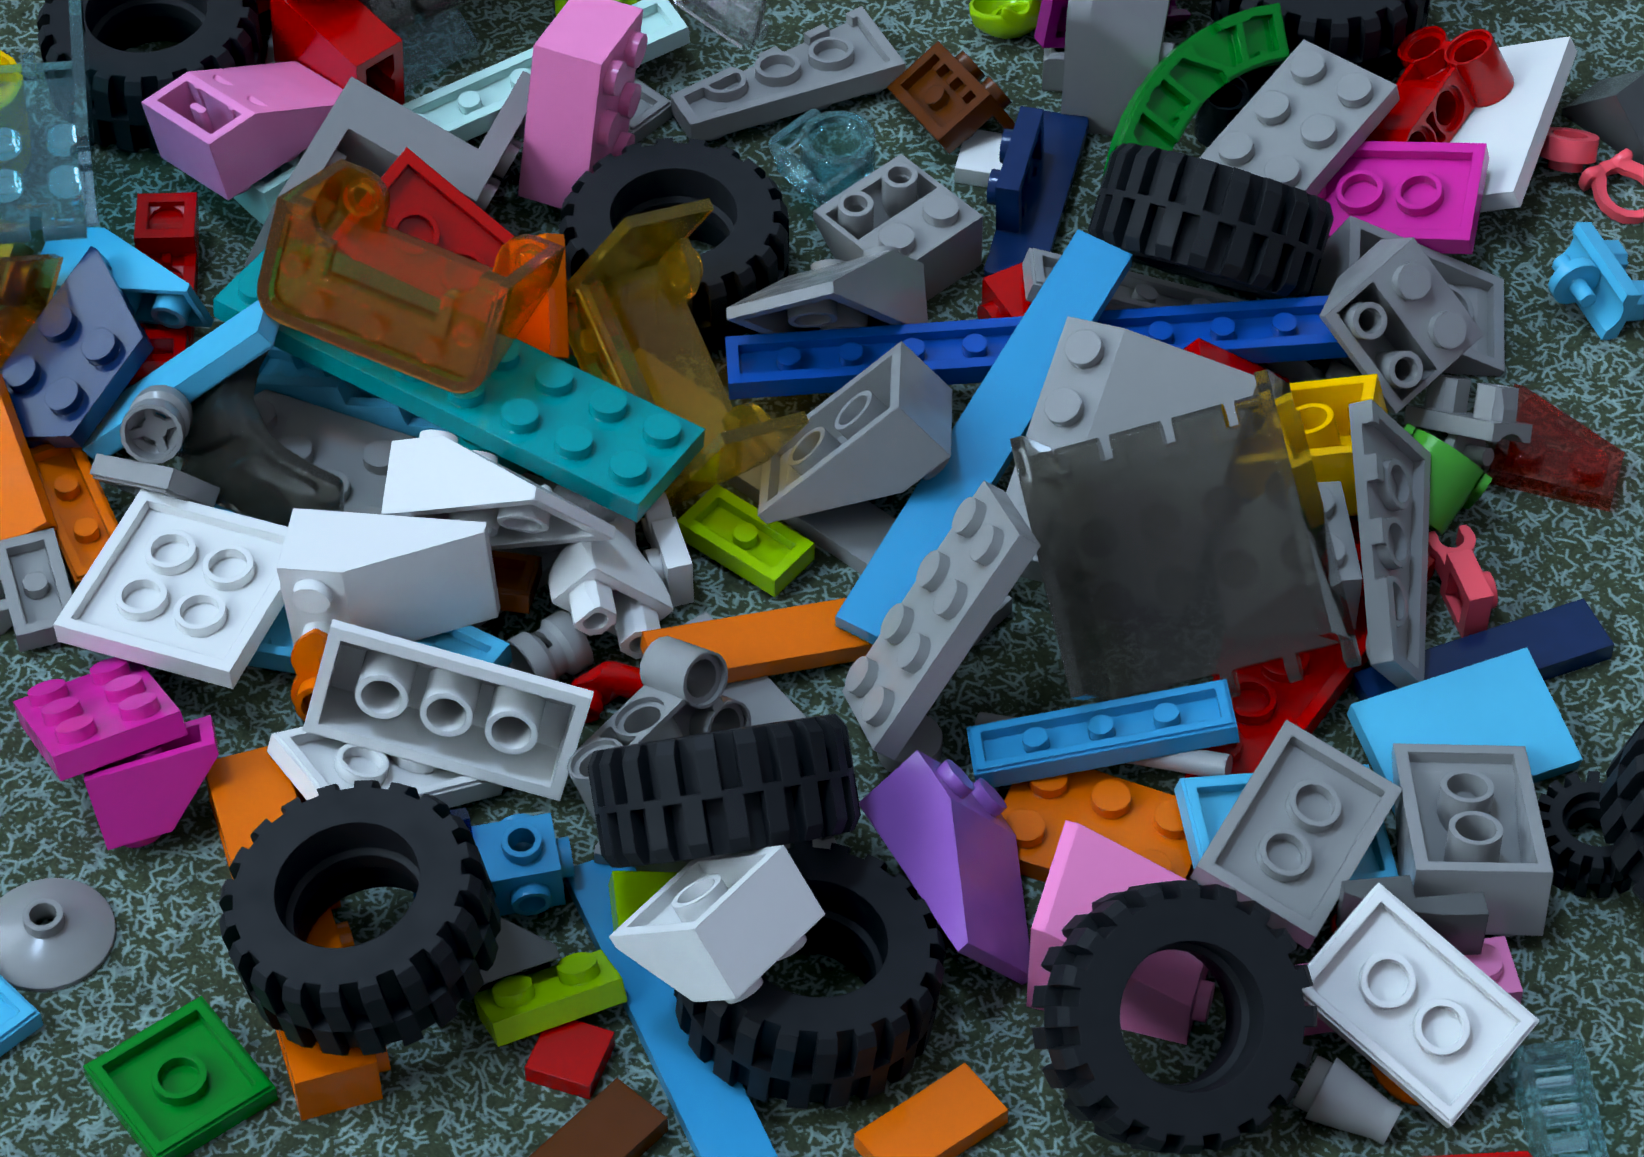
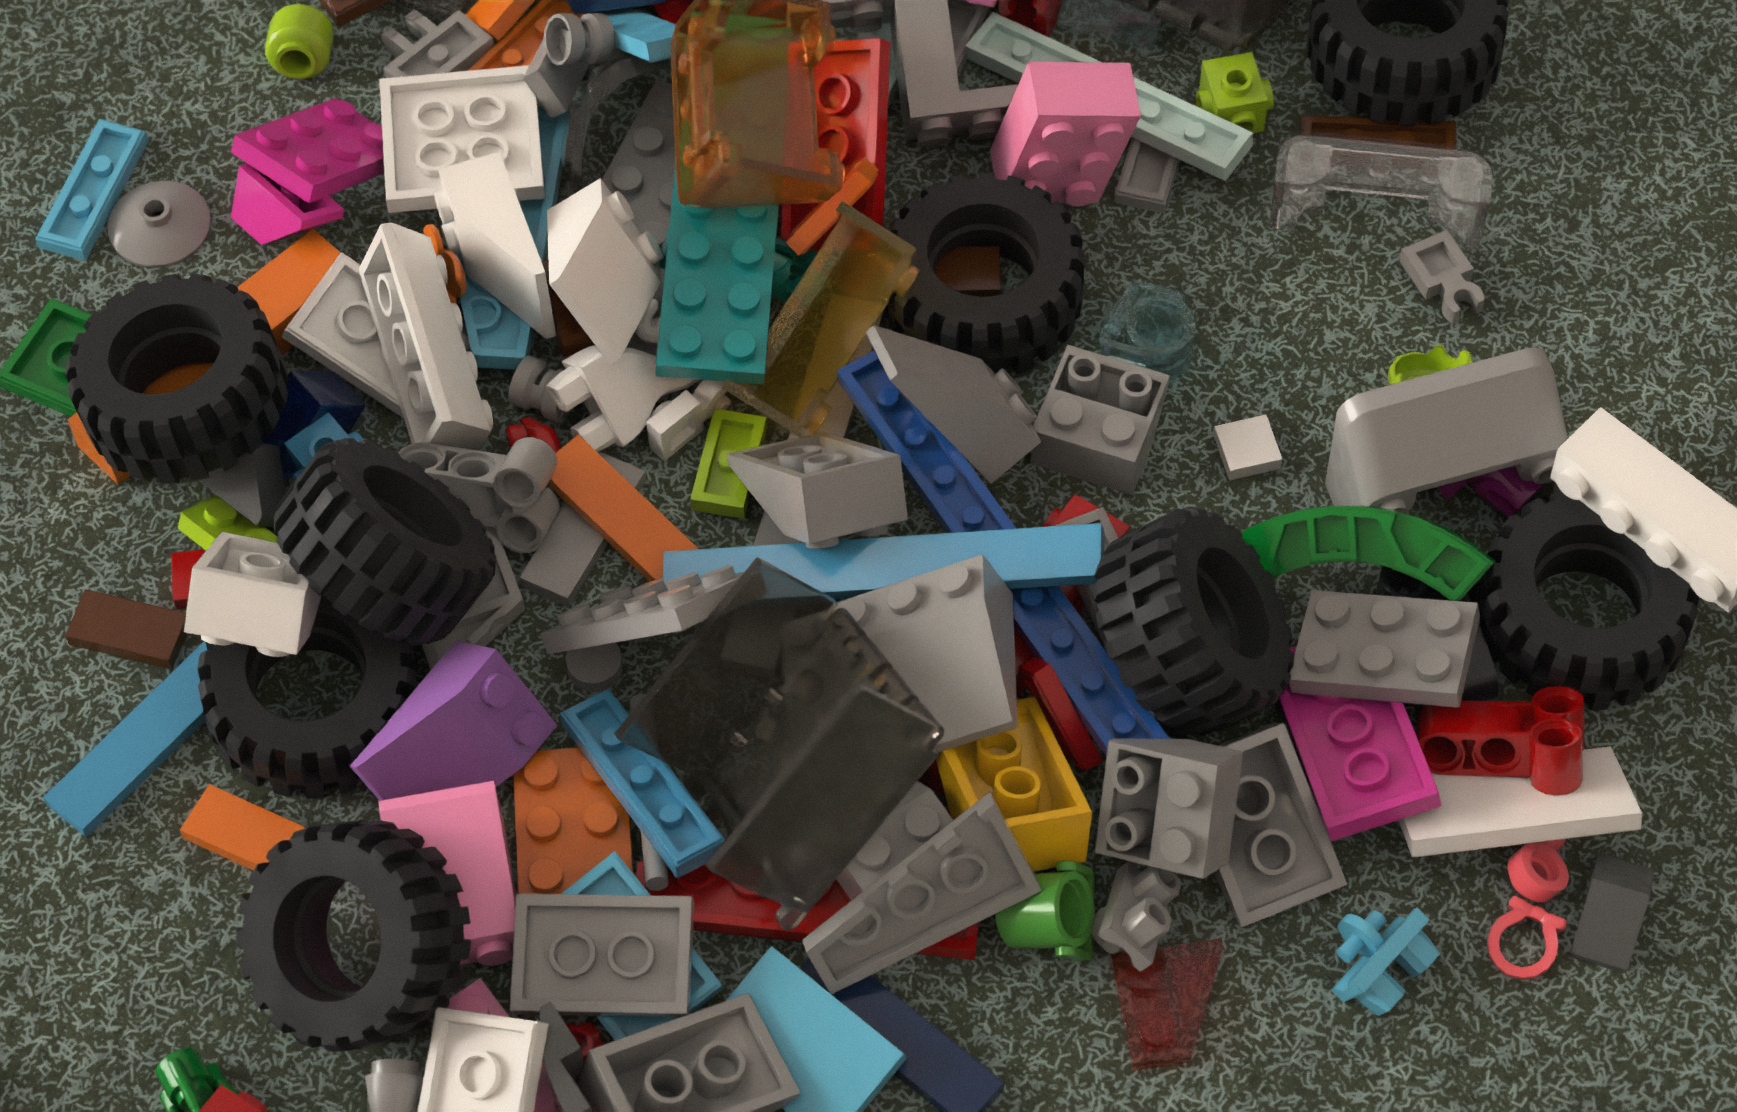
camera: 65 degrees right, 10 degrees up
light grey wing [670,6,906,141] -> none
reddish brown bracket [887,41,1015,155] -> none
dark blue bracket [984,106,1089,277] -> none
coral plate [1428,524,1498,638] -> none

